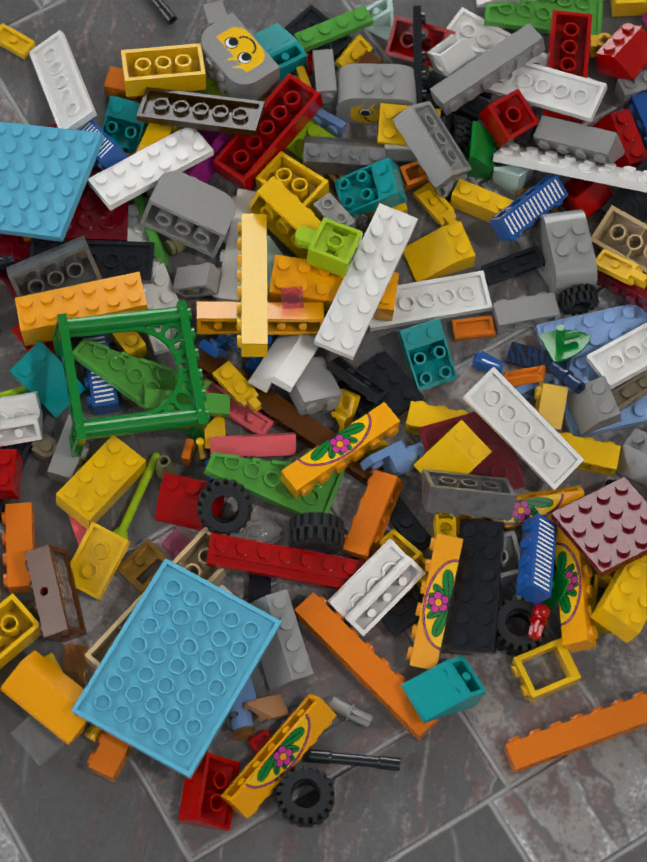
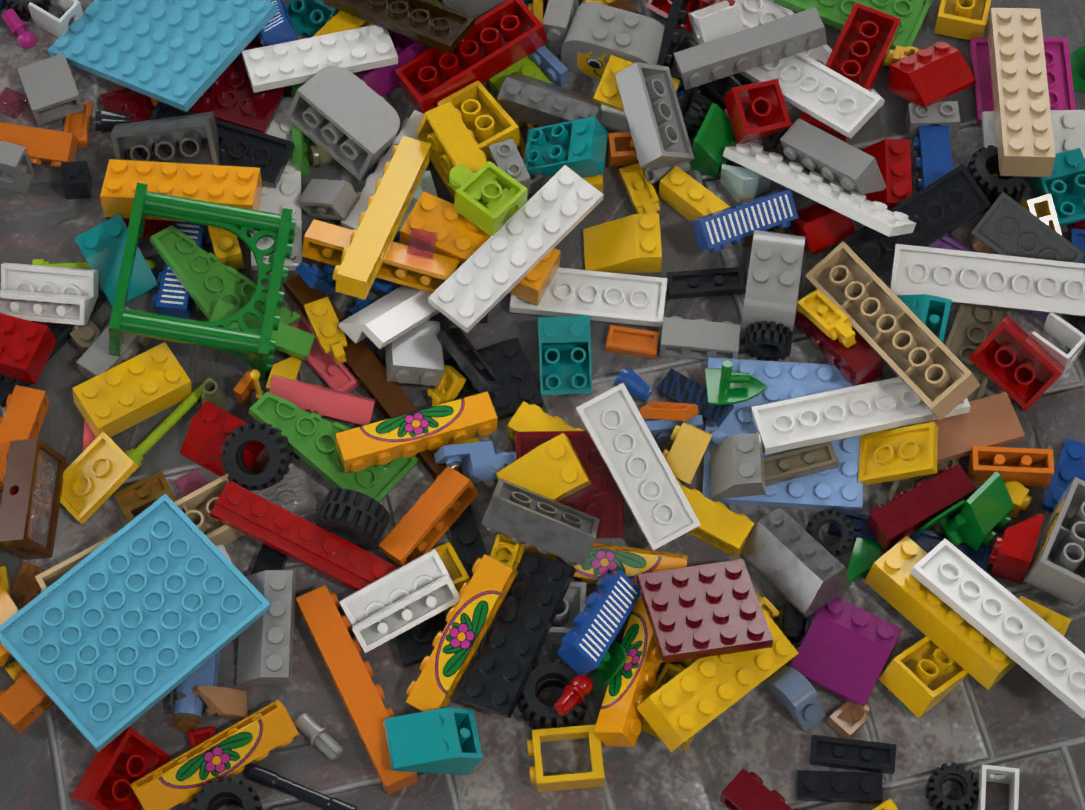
camera: 20 degrees right, 5 degrees down
dark blue pin [548,361,585,394] -> none

